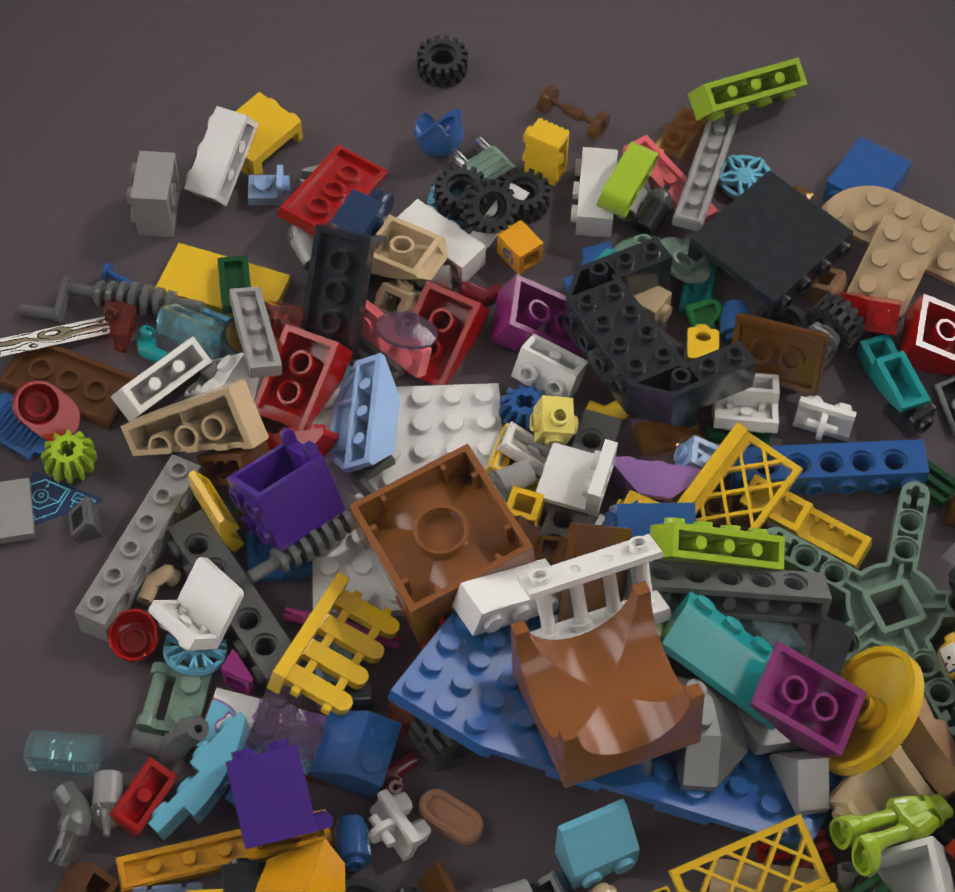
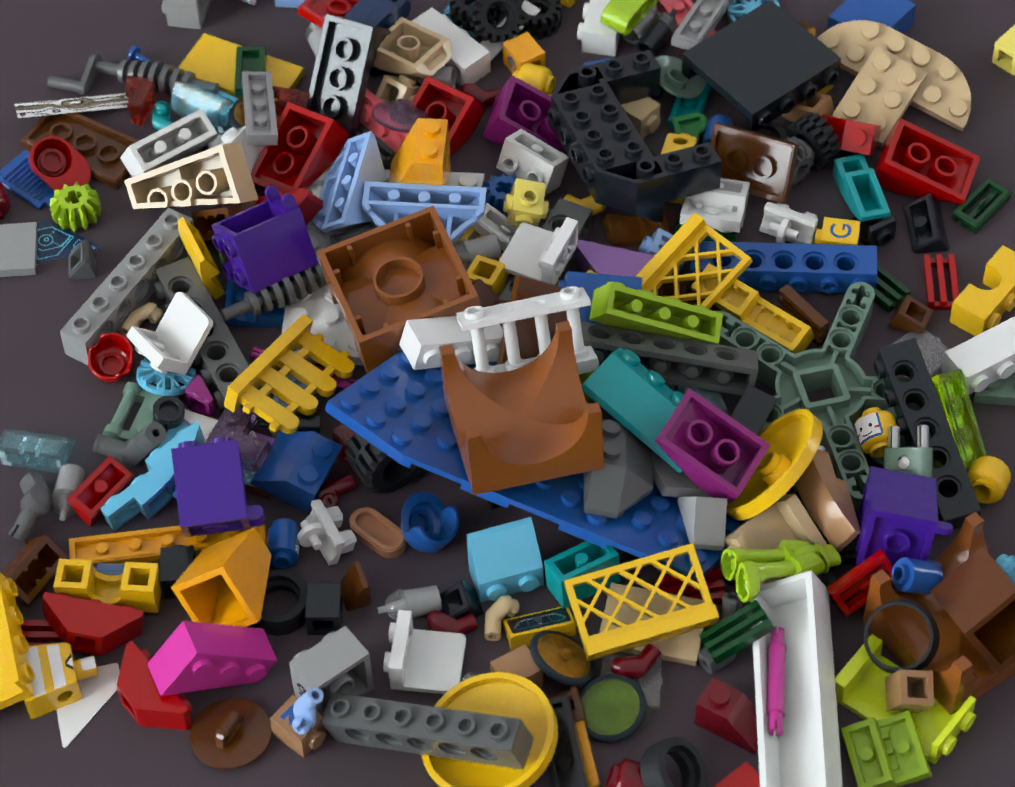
camera: 10 degrees right, 5 degrees down
none -> black tile [152,396,185,429]
none -> light blue wedge [362,181,487,243]
none -> light orange slope [389,118,451,186]
none -> blue helmet [401,492,459,553]
none -> yellow head [512,63,556,96]
none -> teal brick [544,541,621,609]
none -> reddish brown tile [778,284,829,347]
none -> yellow brick [814,217,861,245]

